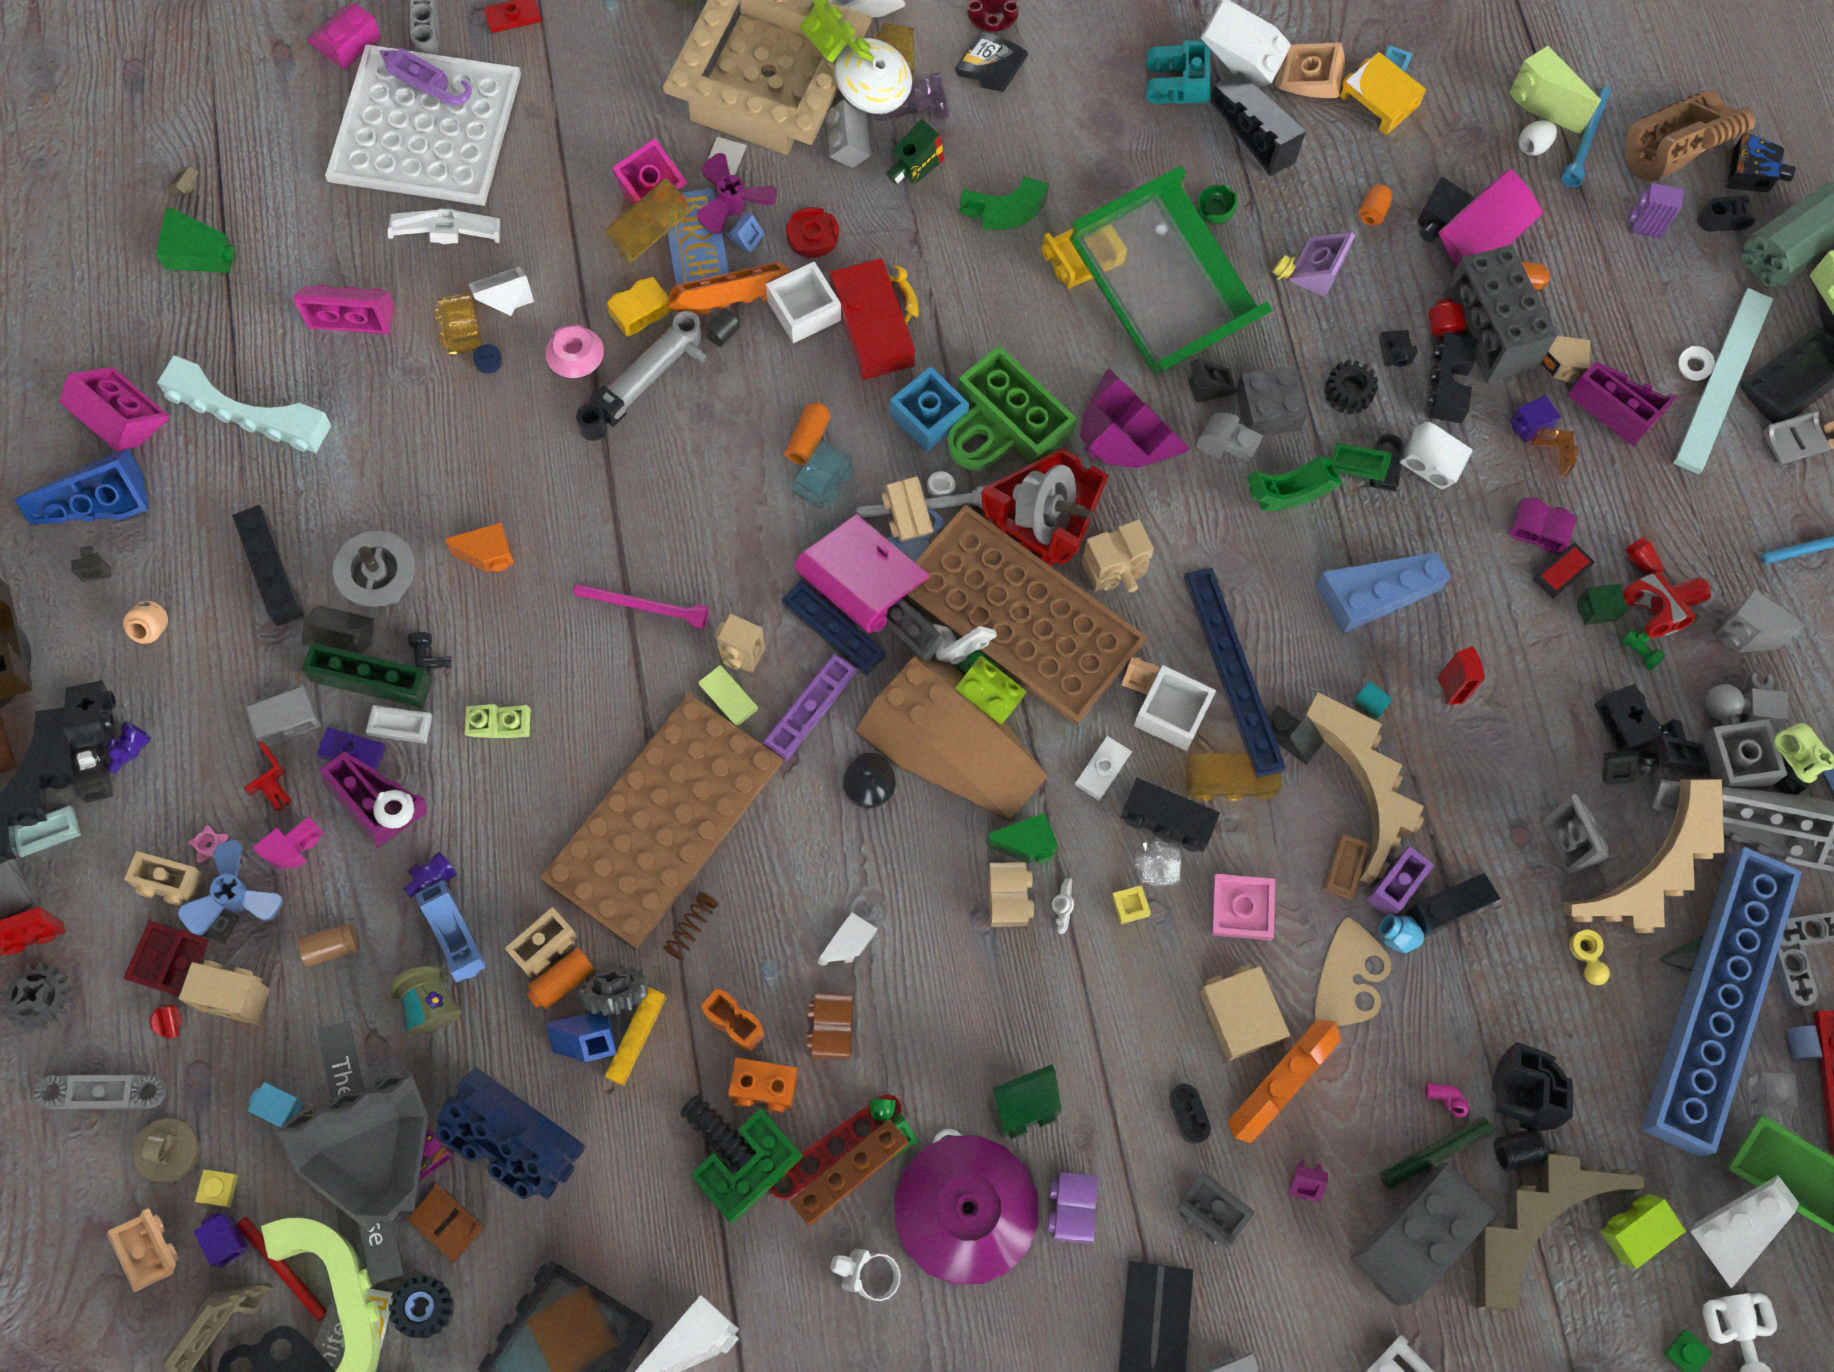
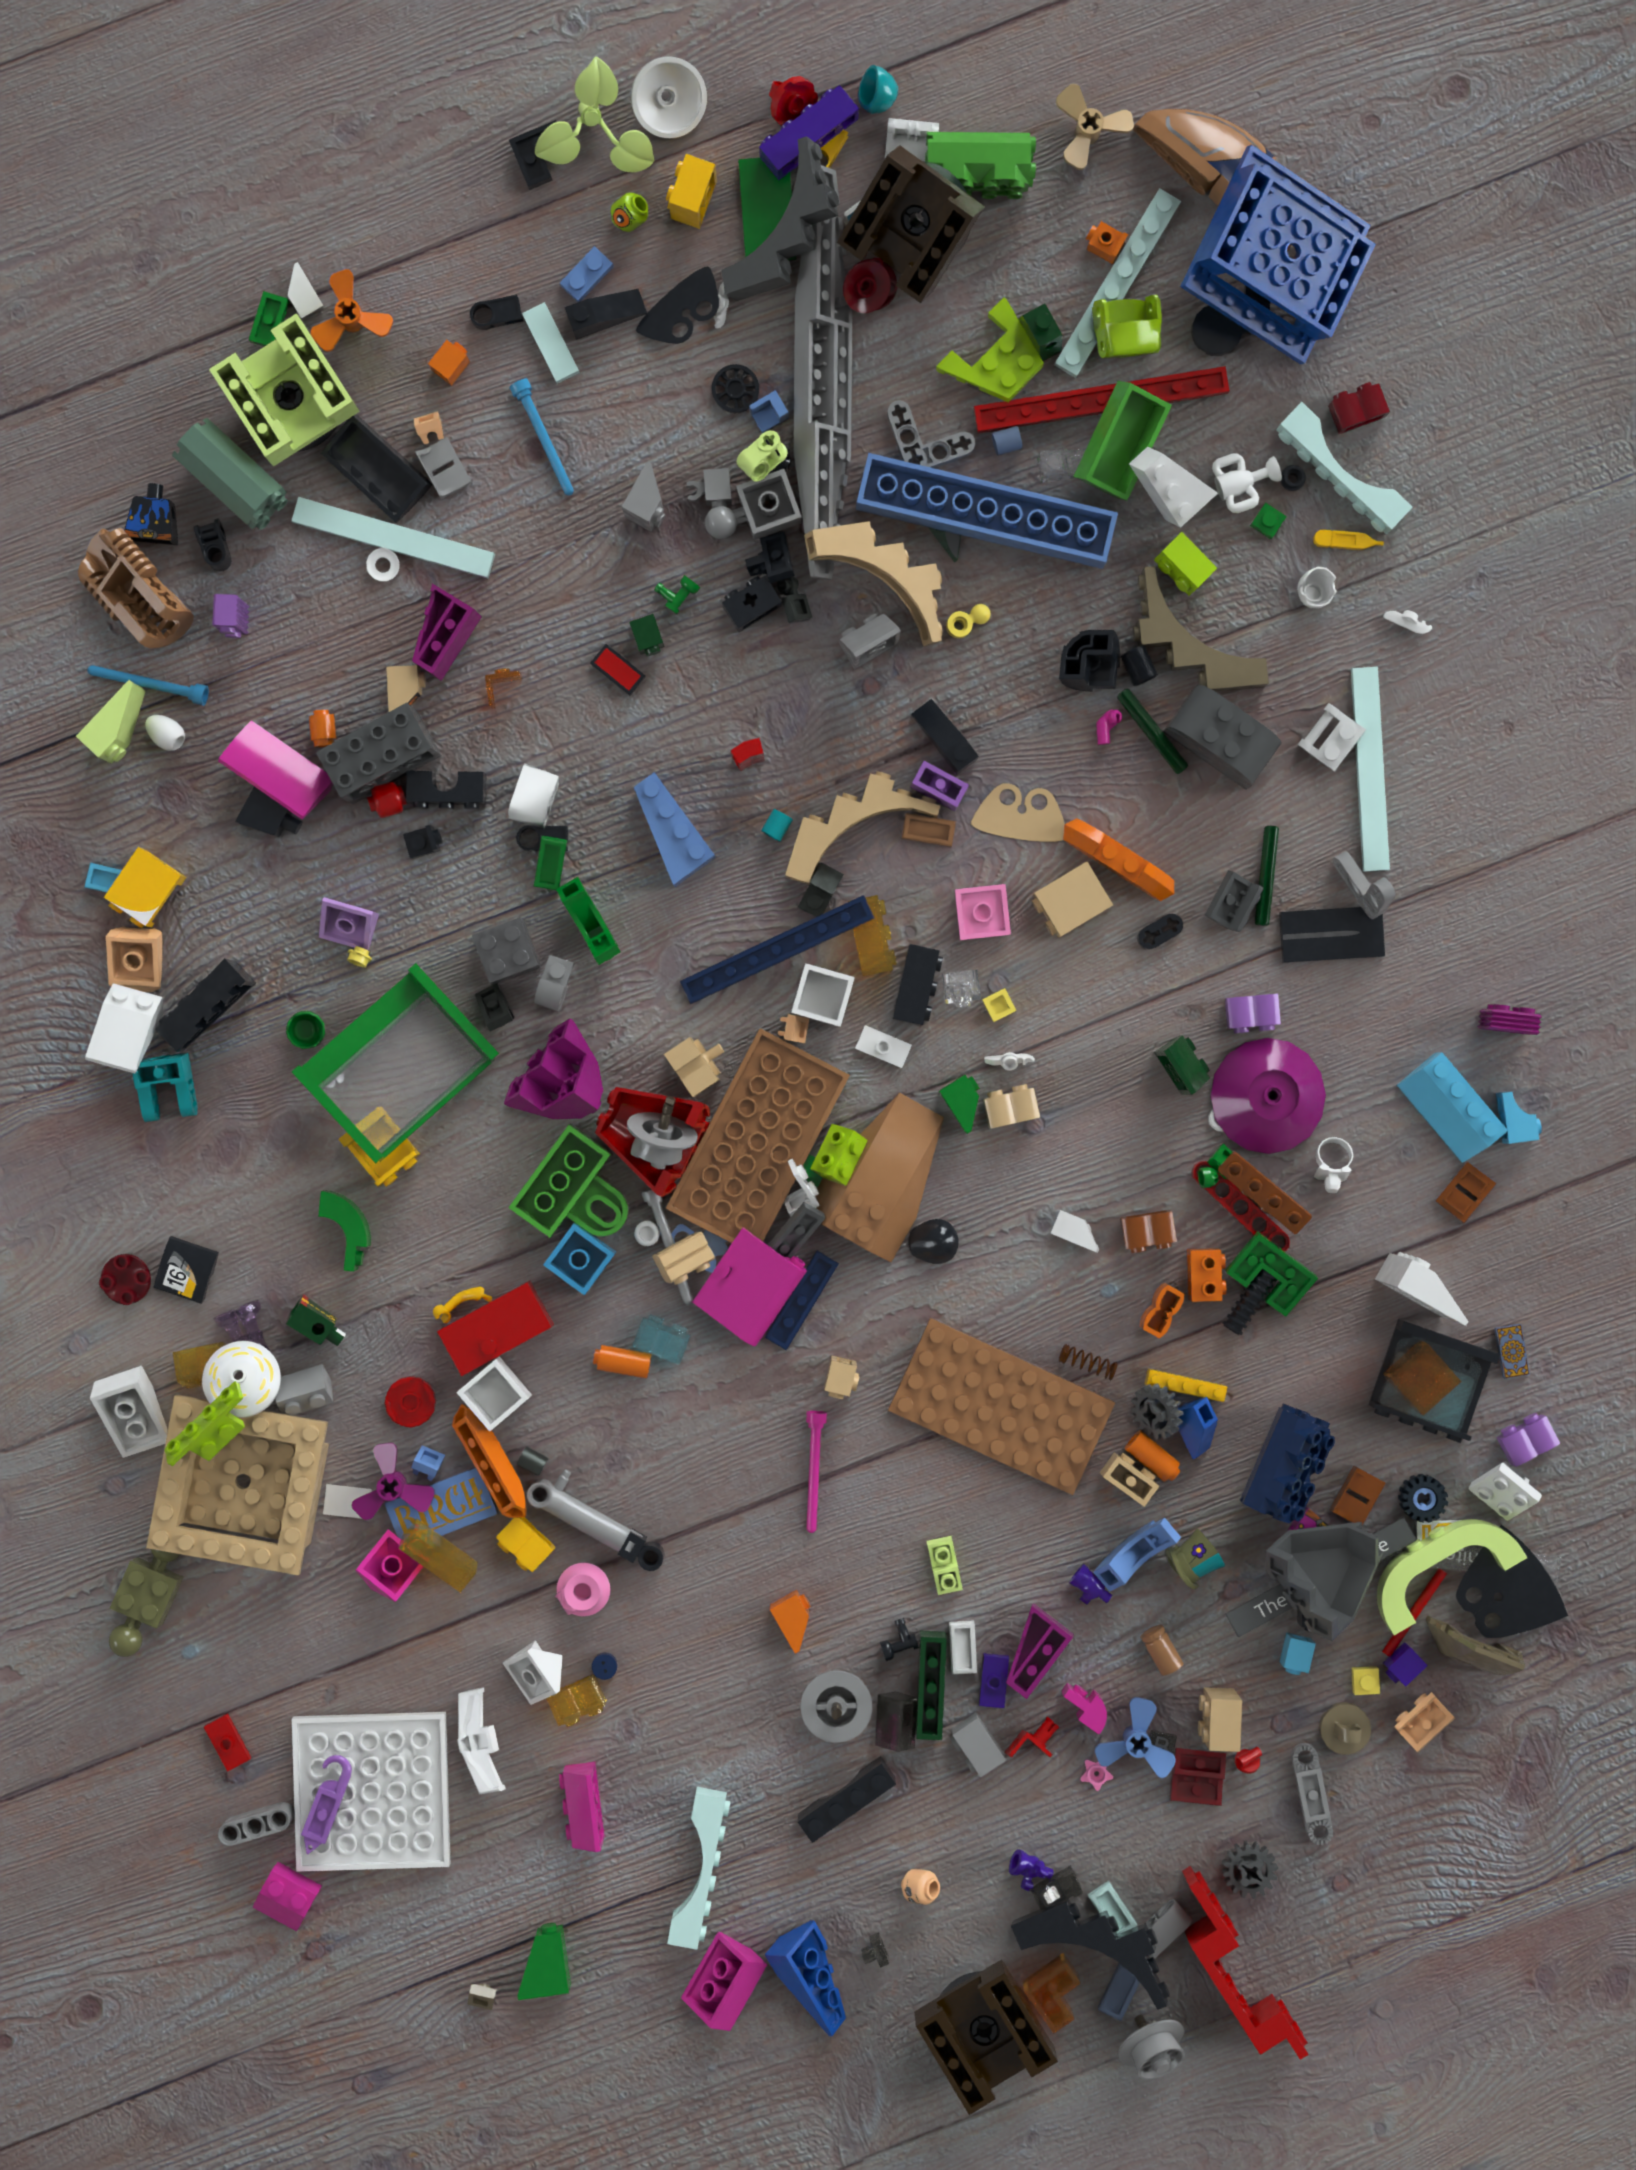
camera: 95 degrees left, 20 degrees up
black brick [62,680,116,750] -> none
tan brick [124,851,206,906] -> none
white piece [373,790,414,829] -> none
yellowish green tile [698,665,758,726] -> none
medium lavender plate [763,653,857,762] -> none
magenta tile [1288,1160,1328,1202] -> none
black tyre [1324,360,1379,414] -> none
orange brick [1358,184,1393,226] -> none
medium azure rock [1379,914,1424,954] -> none
magenta brick [1508,497,1577,554] -> none
dark purple brick [1510,395,1561,443] -> none
red connector [1623,572,1711,638] -> none
red cone [1624,536,1665,576] -> none
none -> dark green axle [1255,825,1279,926]

